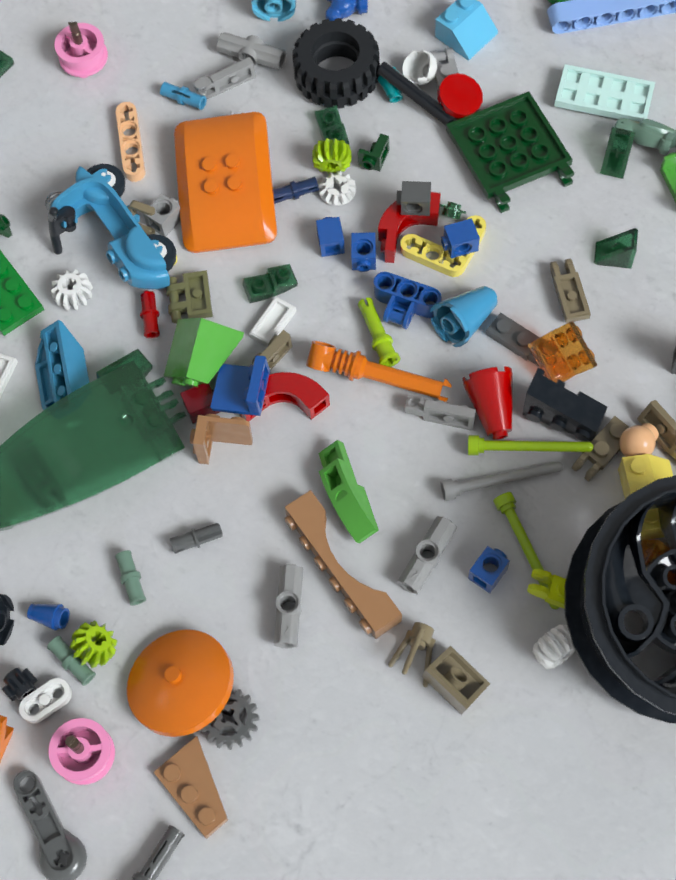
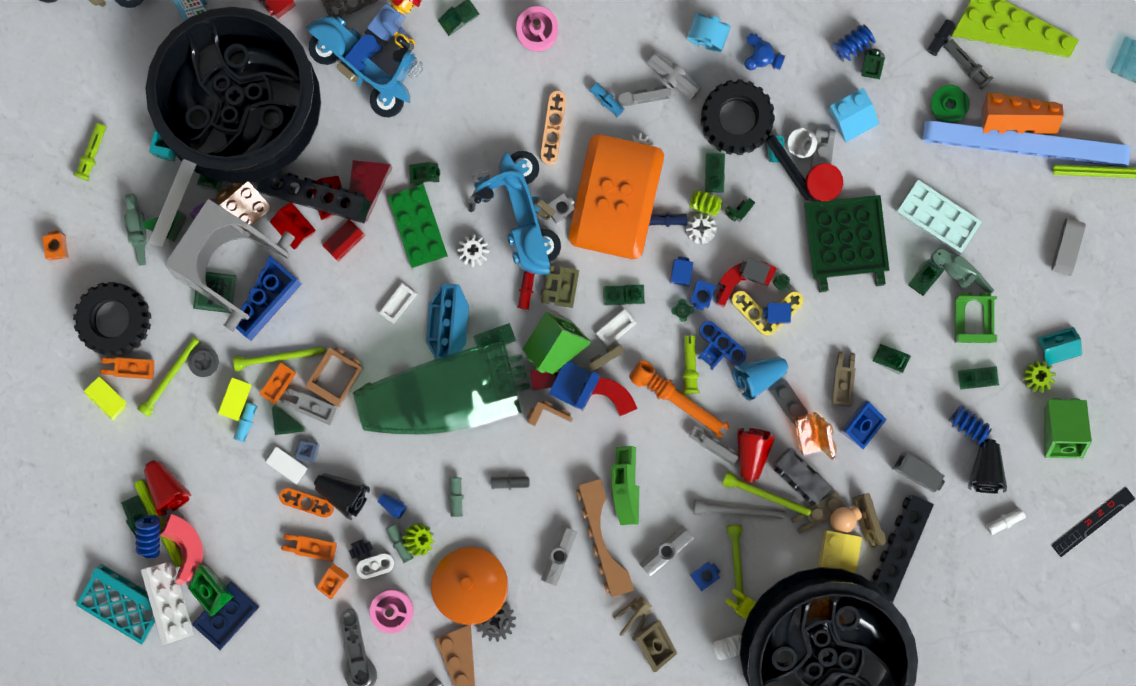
camera: 10 degrees right, 20 degrees up
none -> clear green plate [671,299,694,322]
none -> blue slope [840,400,887,450]

